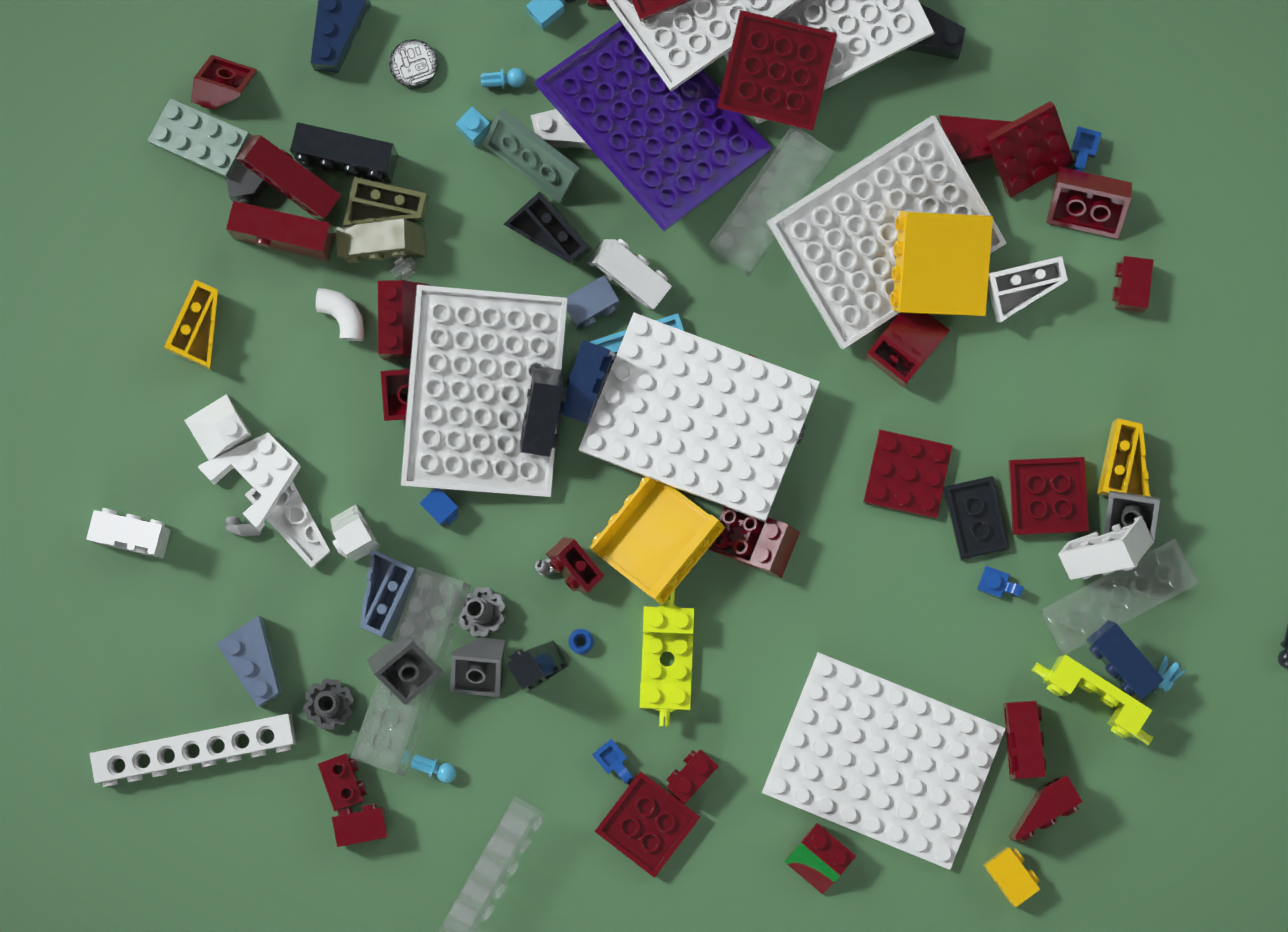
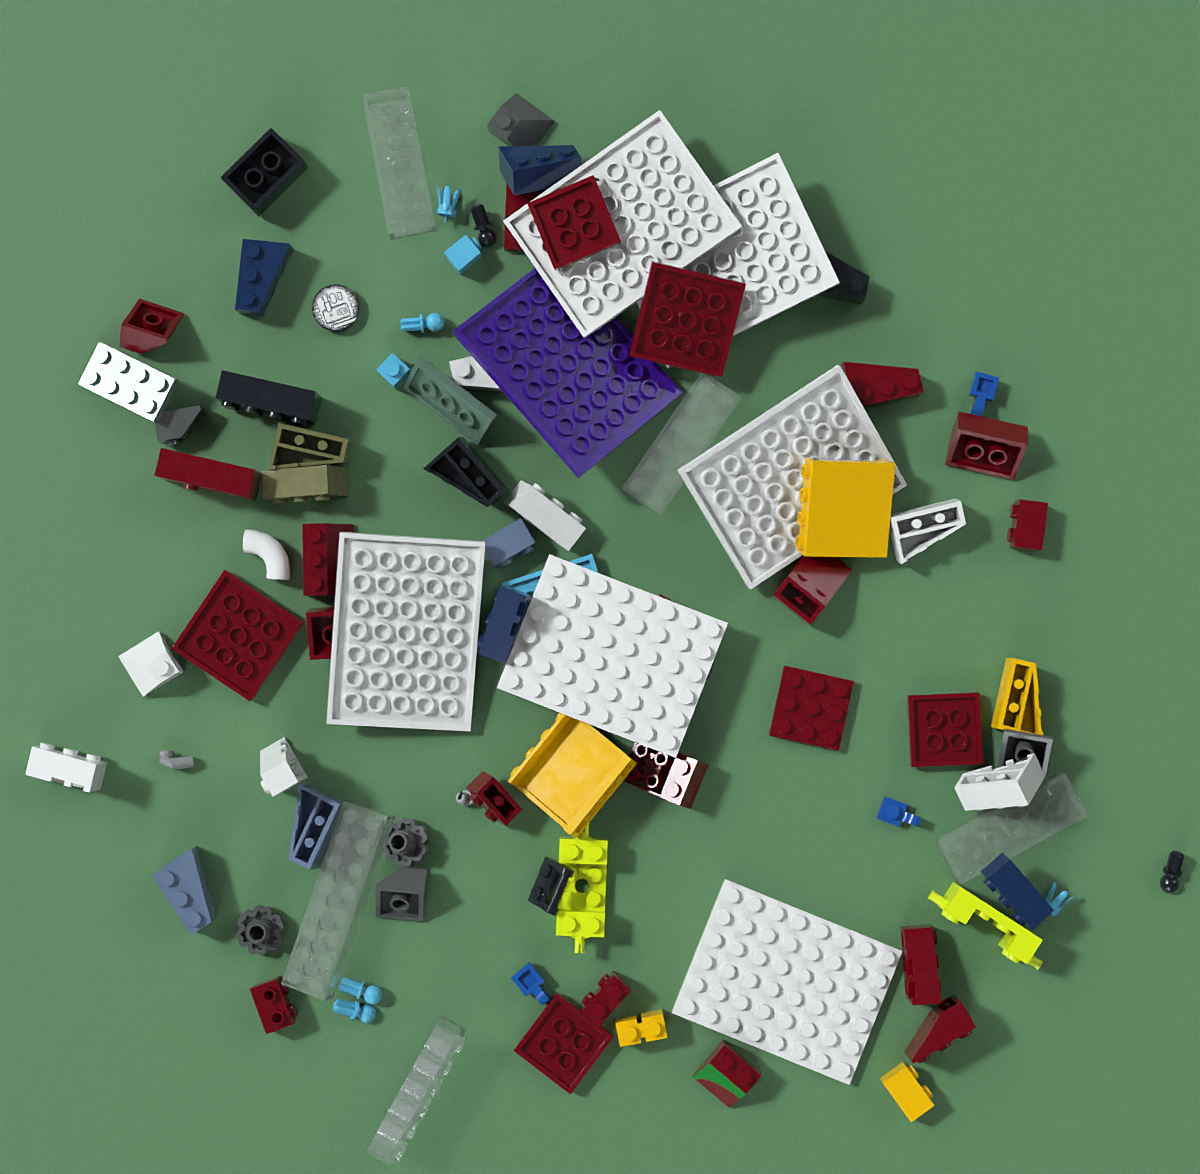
camera: 10 degrees left, 5 degrees up
white brick [90,714,297,787] -> none
yellow wedge [164,280,218,370] -> none
white wing [198,433,301,531] -> none
dark red brick [236,135,341,219] -> none
white wing [245,481,331,569] -> none
dark red brick [332,803,390,847] -> none
dark grey slope [367,639,444,705] -> none
clear plate [390,256,418,281] -> none
blue brick [420,488,460,527] -> none
black wedge [506,641,569,692] -> none
black wedge [520,365,567,457] -> none
blue plate [569,629,594,654] -> none
black tile [943,476,1010,560] -> none
dark red plate [986,101,1074,198] -> none
none -> dark red plate [171,570,305,702]
none -> medium azure axle [333,999,376,1023]
none -> black plate [528,856,574,916]
none -> yellow piece [615,1009,667,1047]

